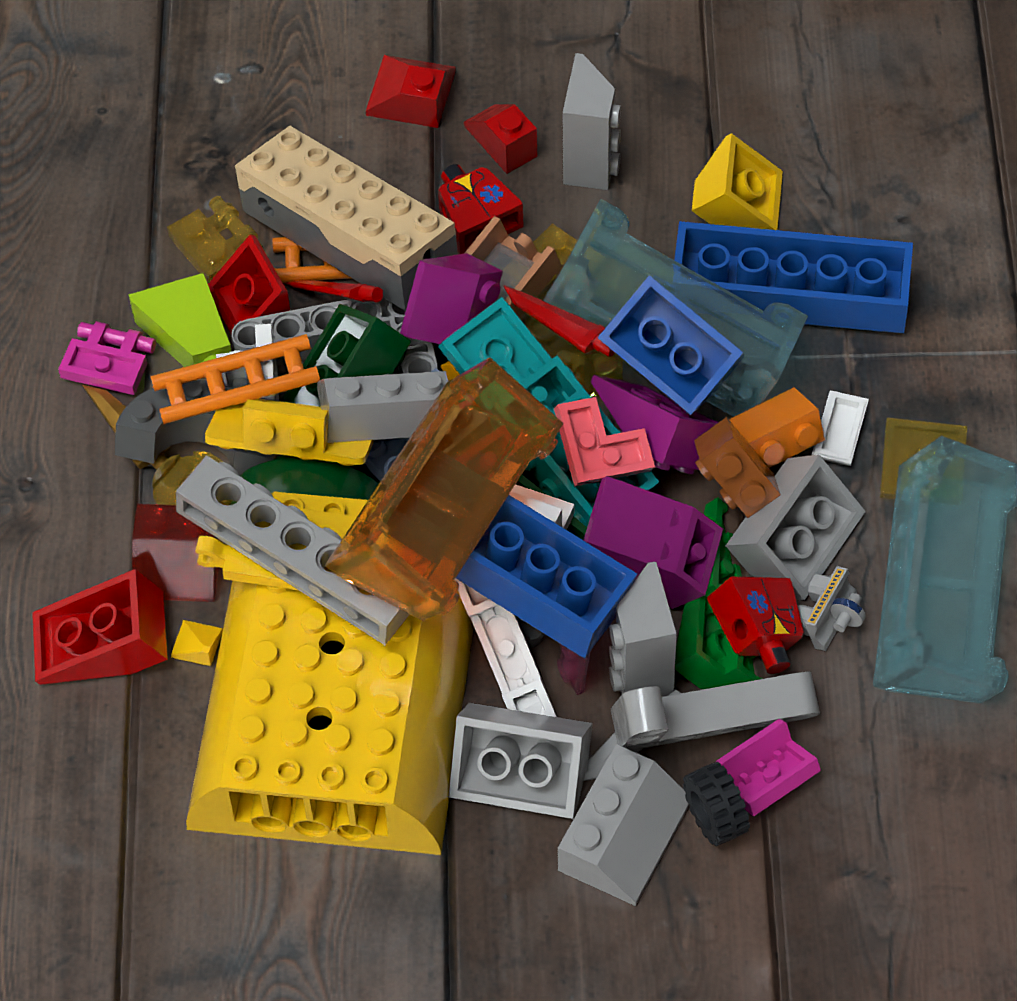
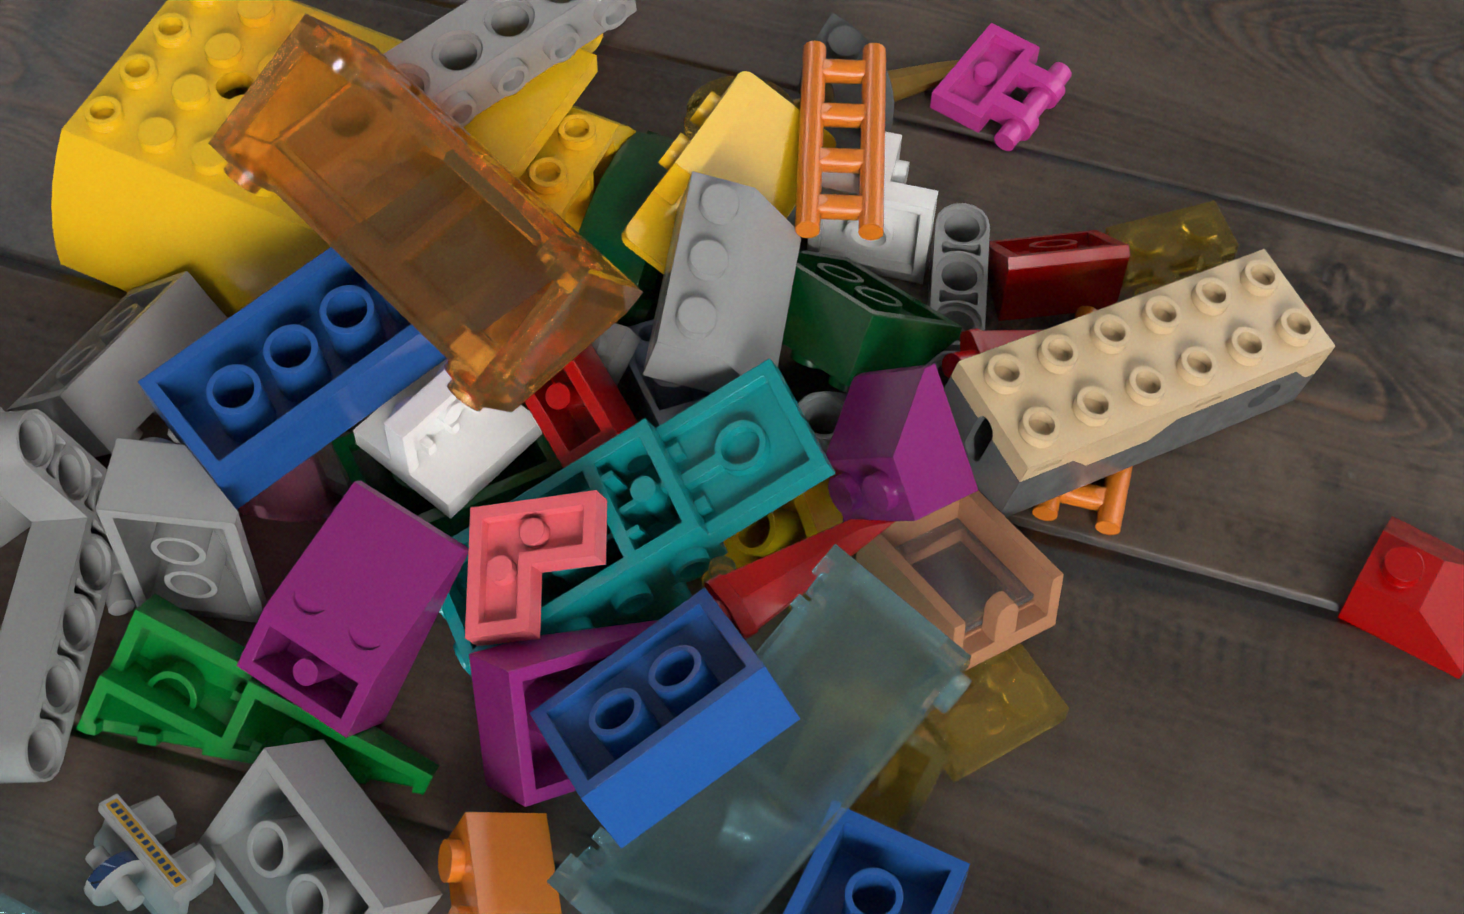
camera: 105 degrees right, 0 degrees up
lime slope [129,273,231,367] -> none
clear red slope [132,504,222,602] -> none
red torso [438,164,524,254] -> none
red slope [464,104,537,174] -> none
light grey slope [563,53,621,190] -> none
dark orange brick [694,417,781,518] -> none
red torso [707,576,804,674] -> none

